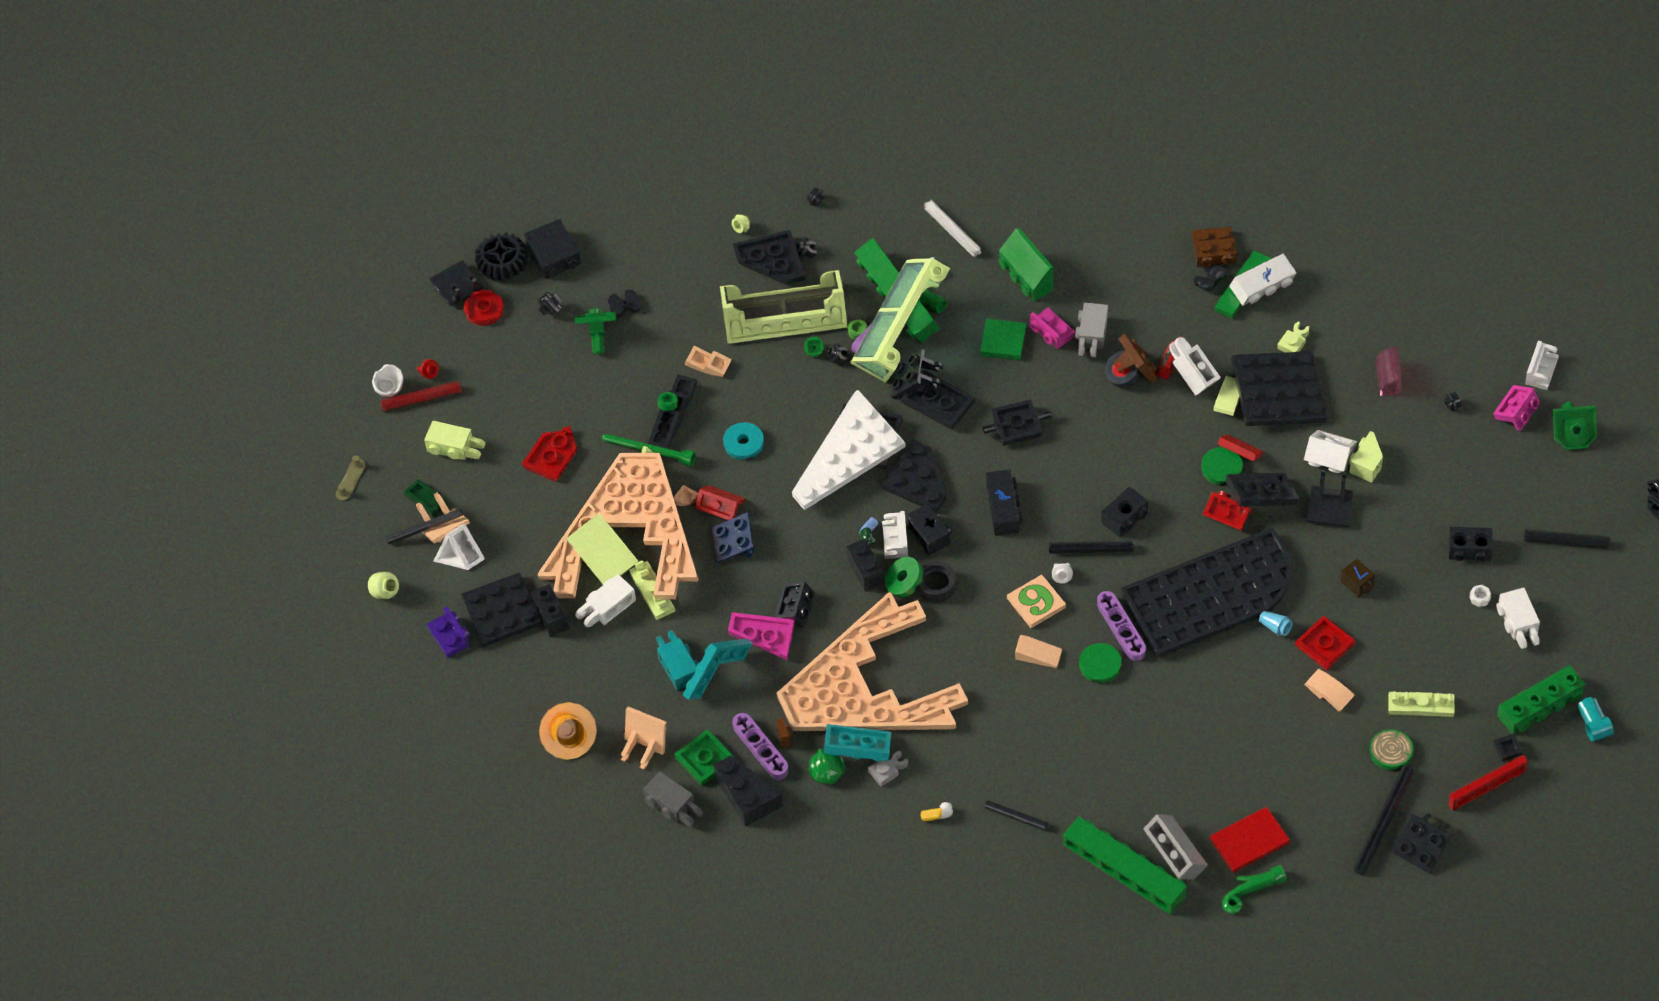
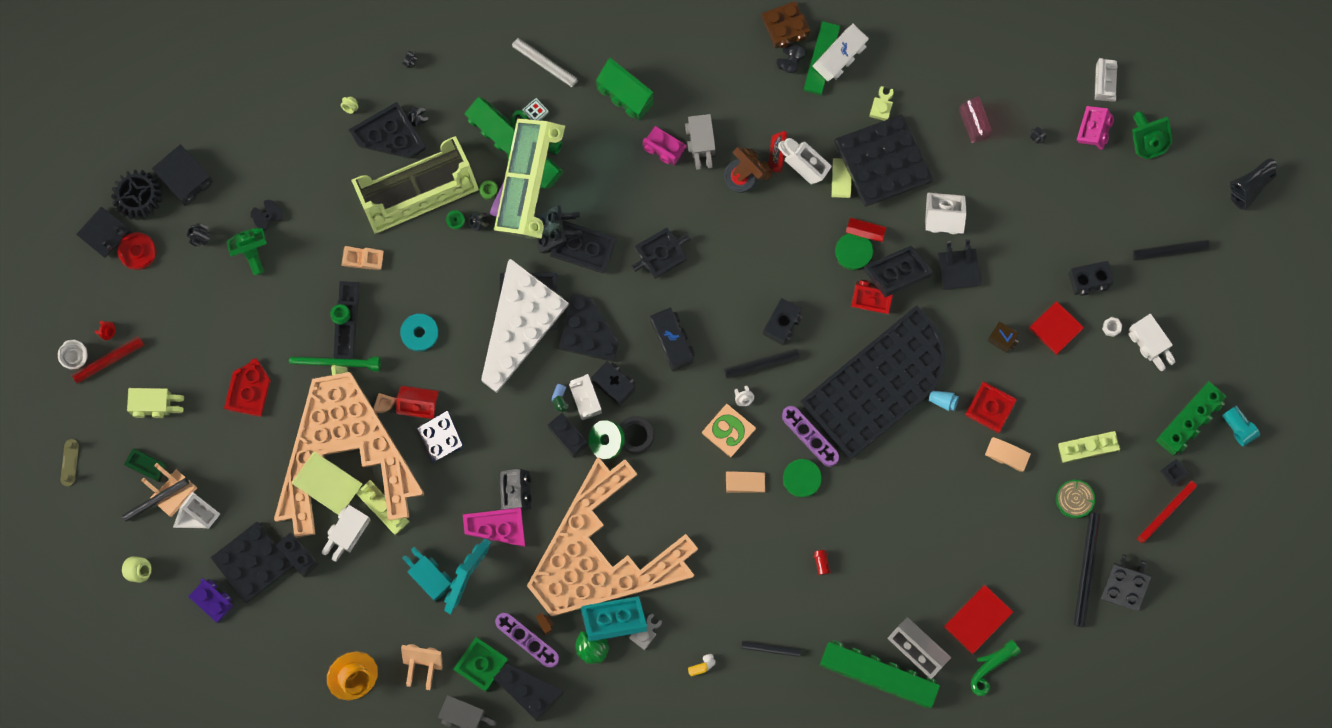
camera: 20 degrees left, 20 degrees up
green tile [980,319,1027,361] -> none
yellowish green slope [1348,431,1383,483] -> none
none -> red pin [813,550,831,575]
none -> red tile [1029,301,1084,355]

